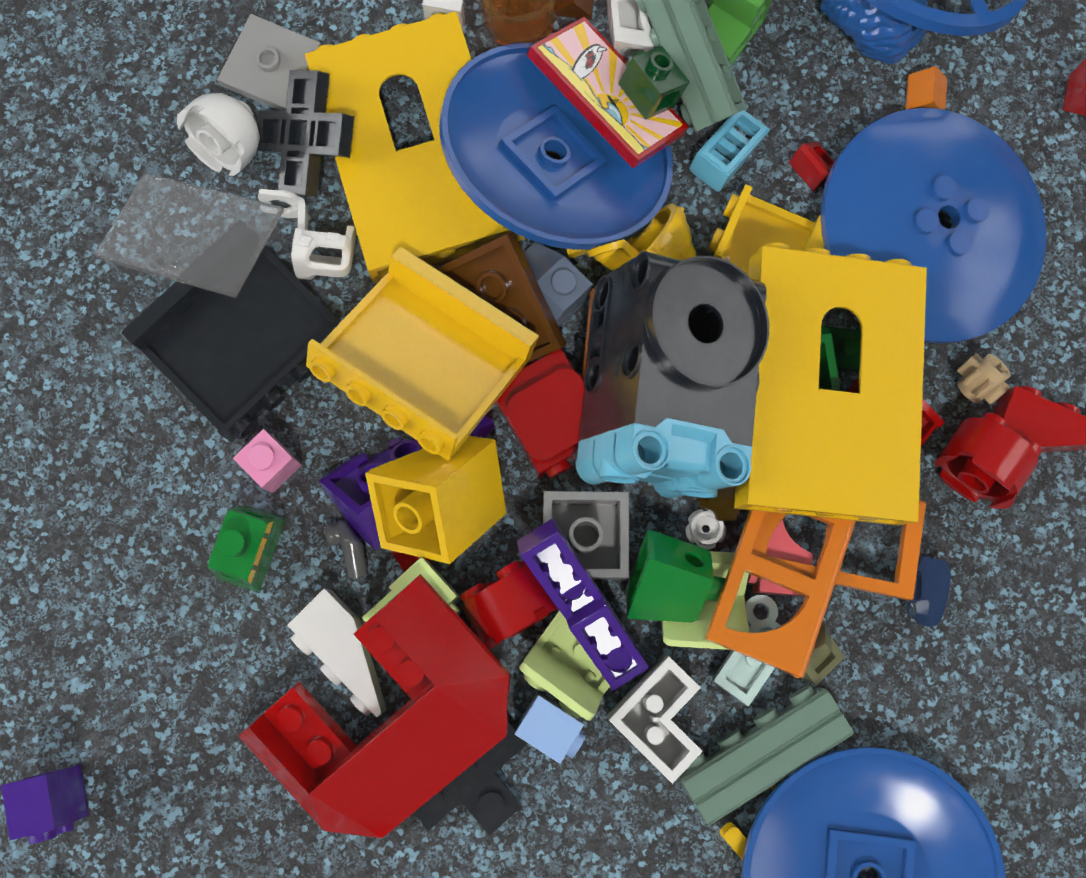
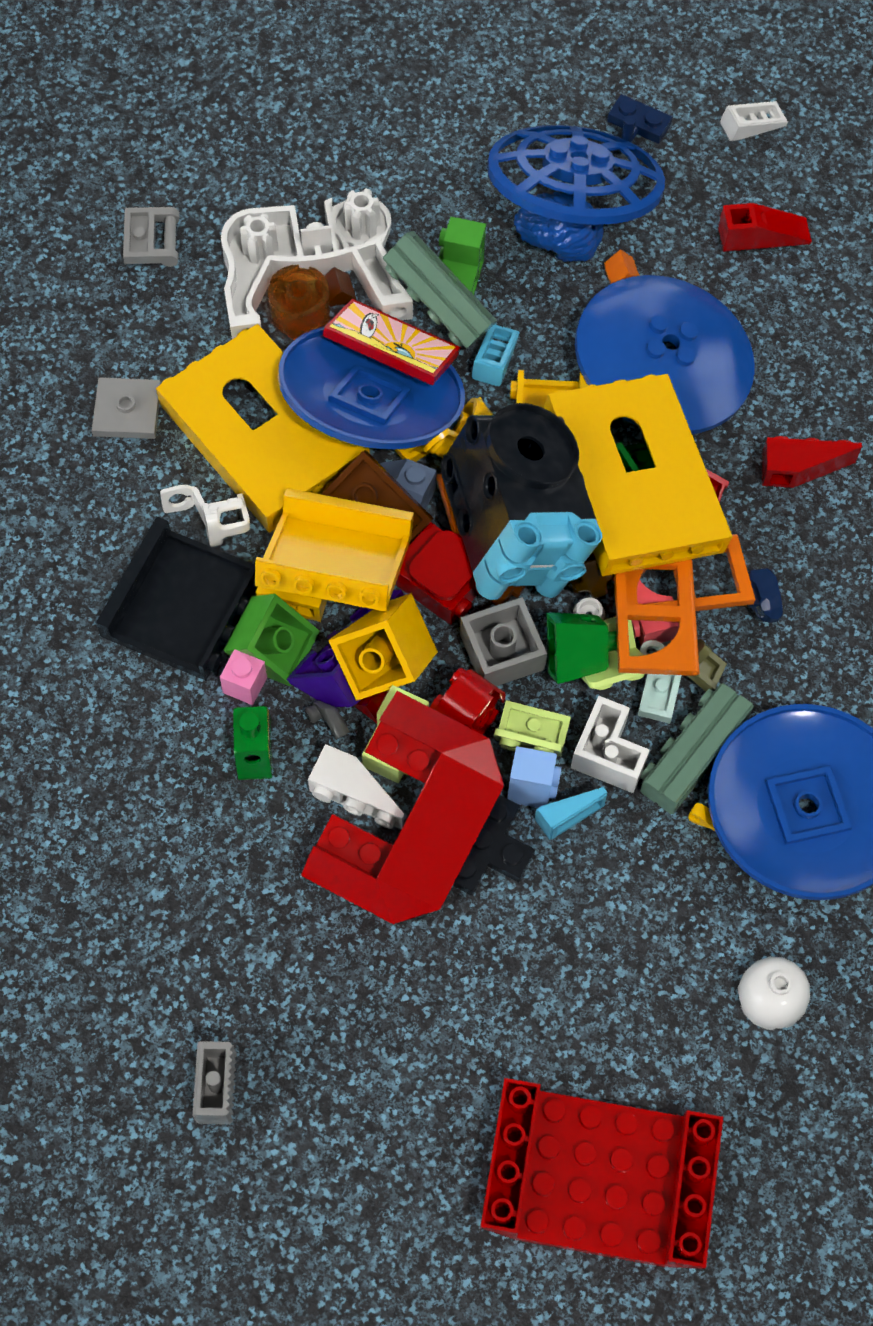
camera: 20 degrees left, 15 degrees down
dark purple piece [1,764,89,844] -> none
clear container [94,173,284,298] -> none
white cylinder [177,93,260,176] -> none
black plate [257,70,354,197] -> none
dark purple slope [517,518,649,691] -> none
dark green brick [618,46,690,120] -> none
red slope [789,141,835,192] -> none
red brick [935,413,1042,509] -> none
tan gear [957,353,1011,404] -> none
none -> bright green slope [223,594,320,686]
none -> medium azure slope [535,787,608,840]

